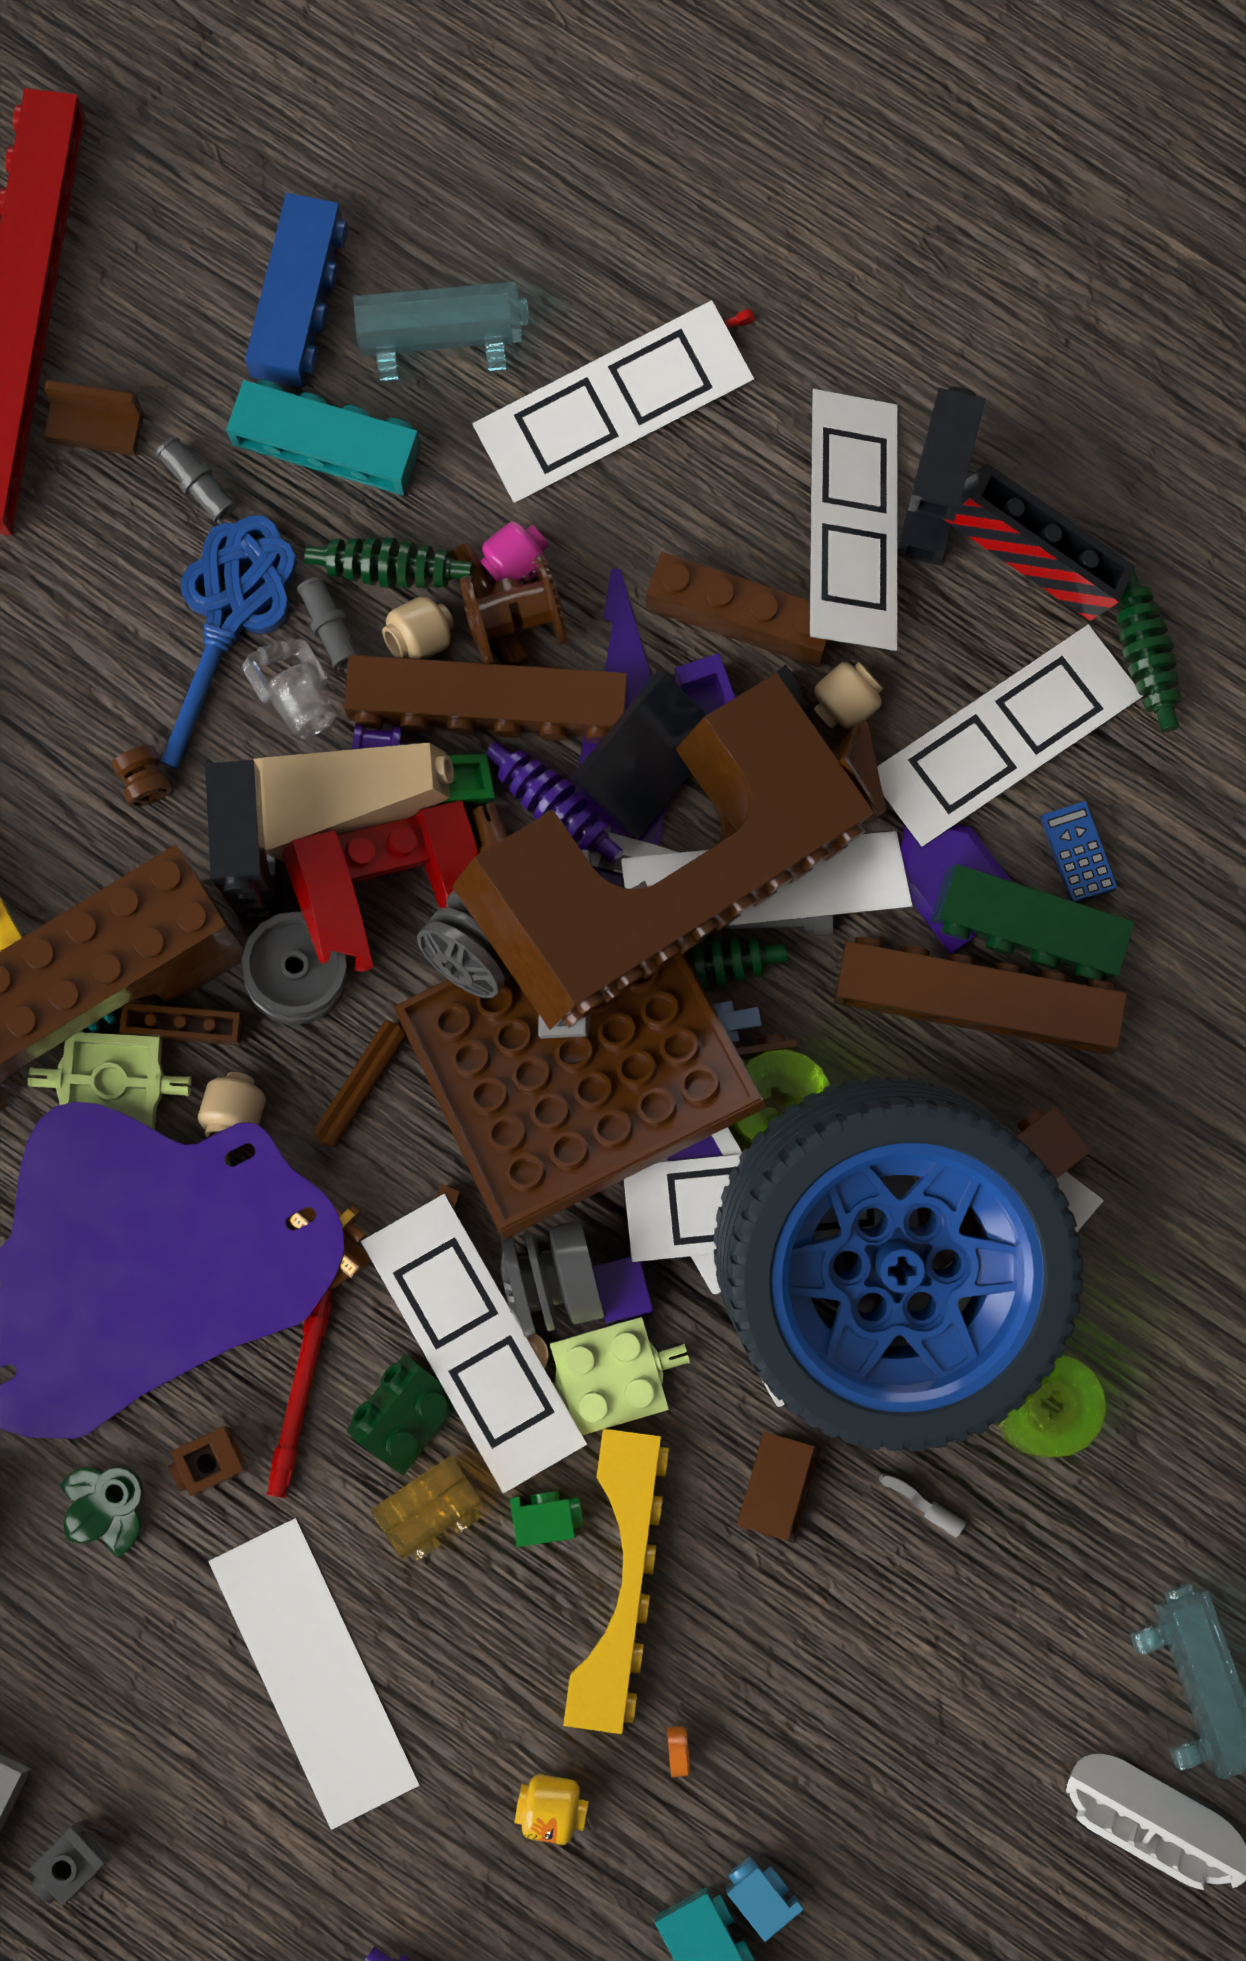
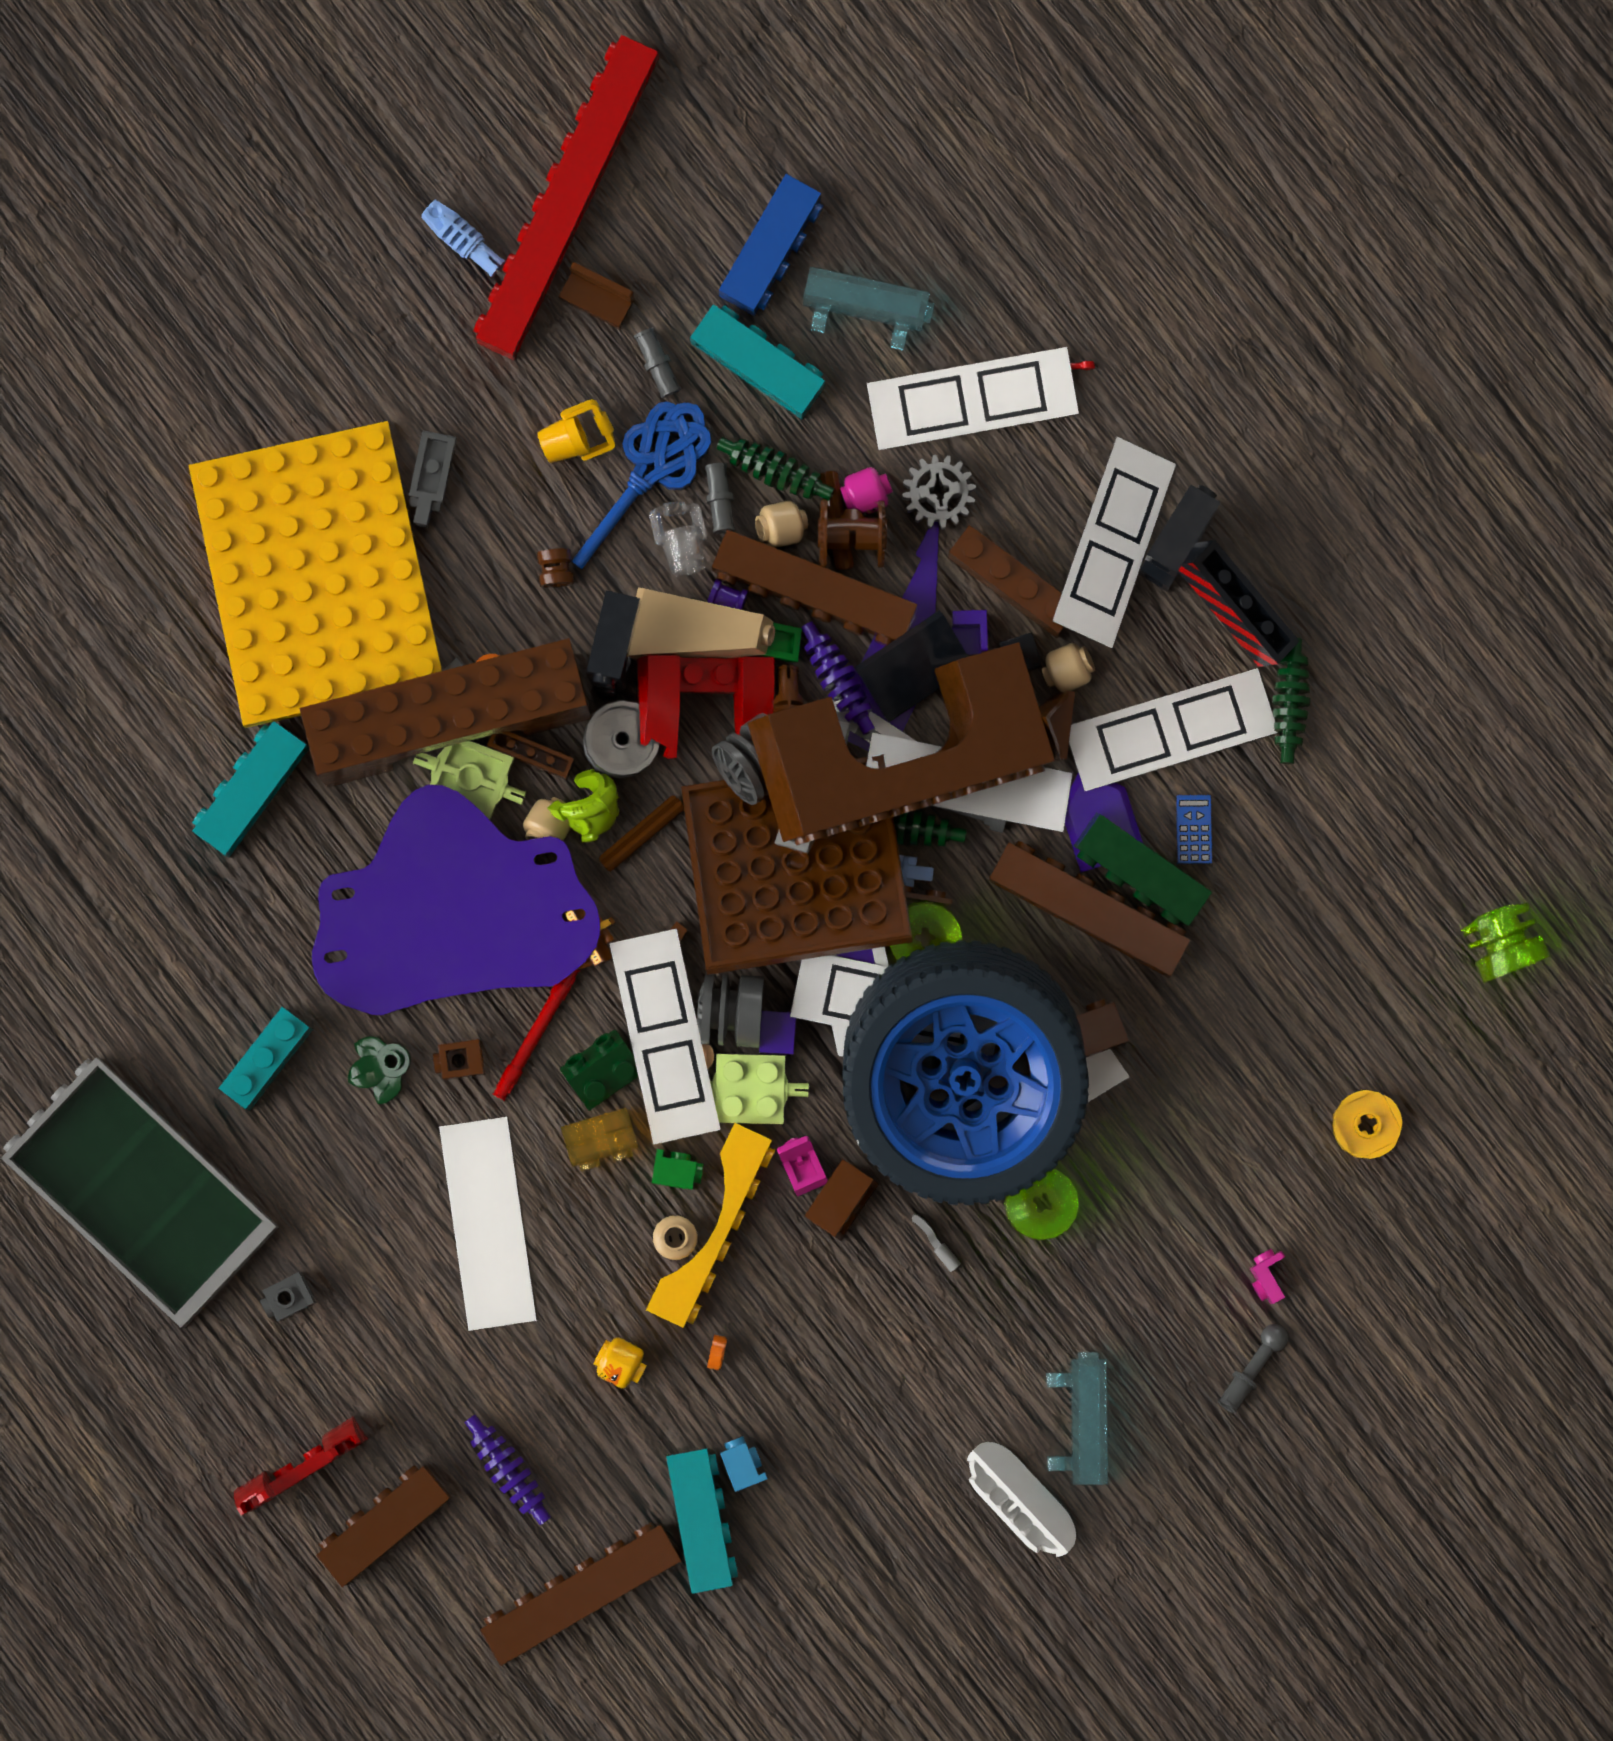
camera: 15 degrees right, 5 degrees up
none -> yellow piece [537,399,615,463]
none -> lime helmet [547,769,619,843]
none -> tan head [653,1216,698,1260]
none -> dark pink bracket [777,1136,828,1197]
none -> light grey gear [902,455,976,530]

